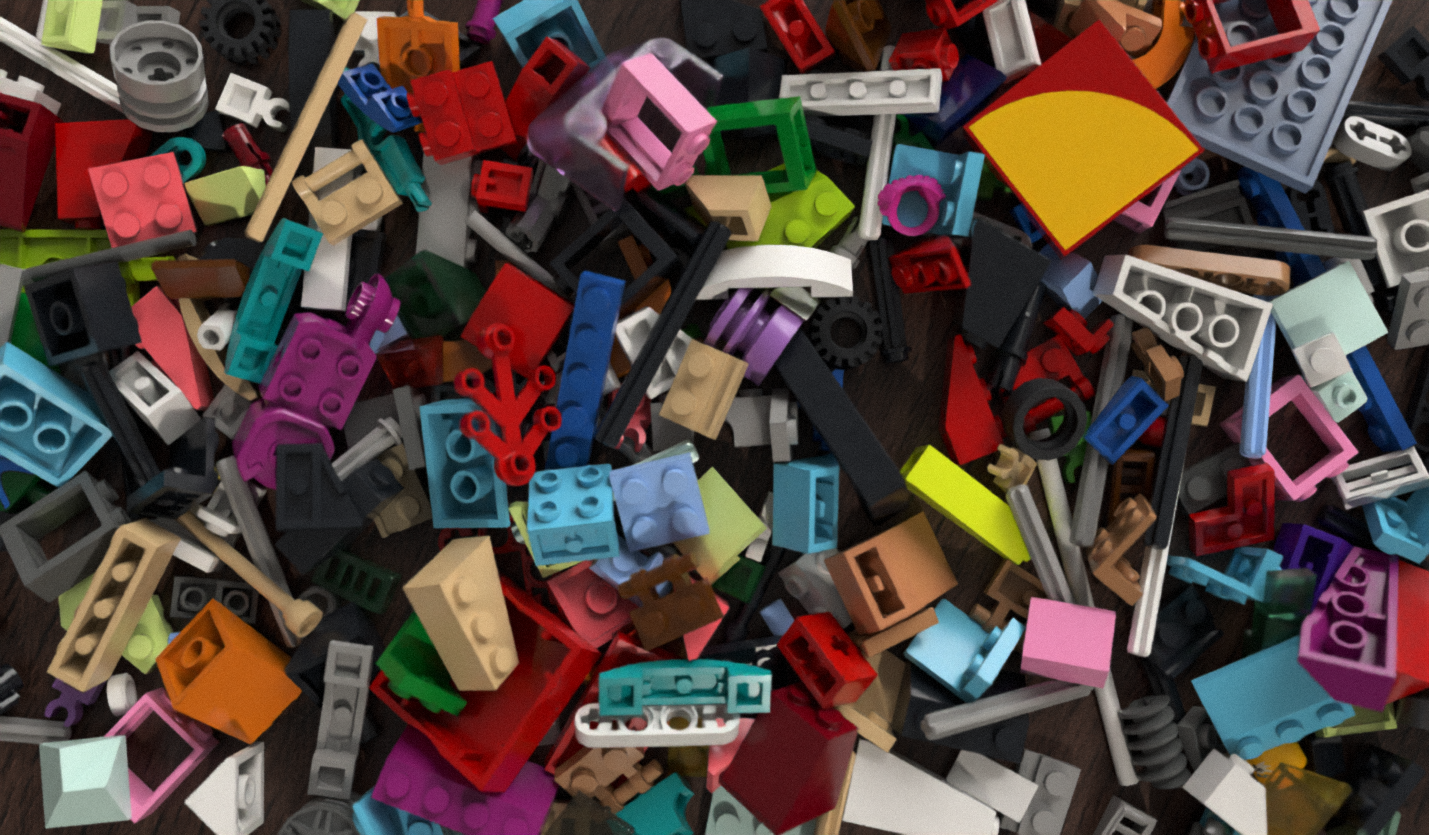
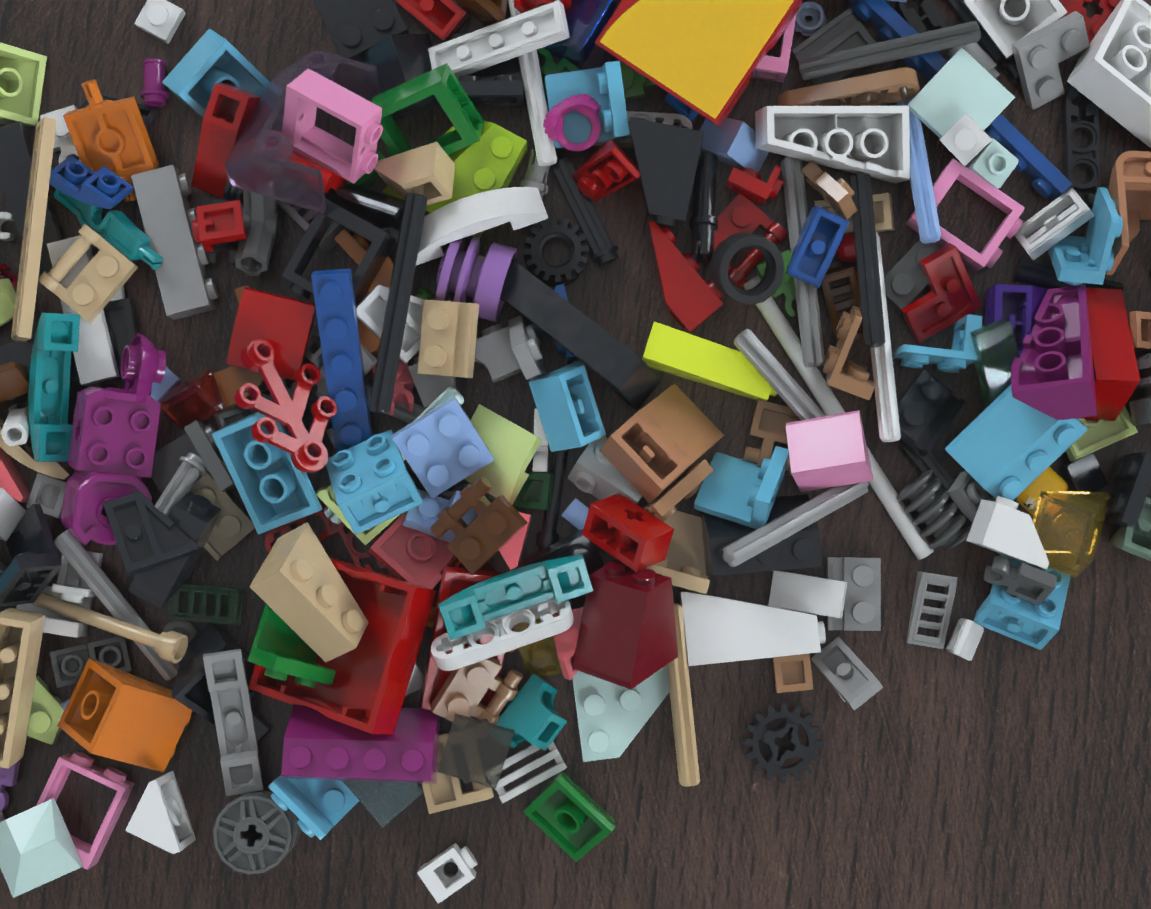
camera: 10 degrees left, 0 degrees up
white tile [107,673,137,716] -> none
clear green slope [385,249,486,352] -> none
red plate [406,61,518,165] -> none
light grey bar [464,210,576,313] -> none
white sticker [770,287,821,321] -> none
tan plate [987,444,1037,493] -> none

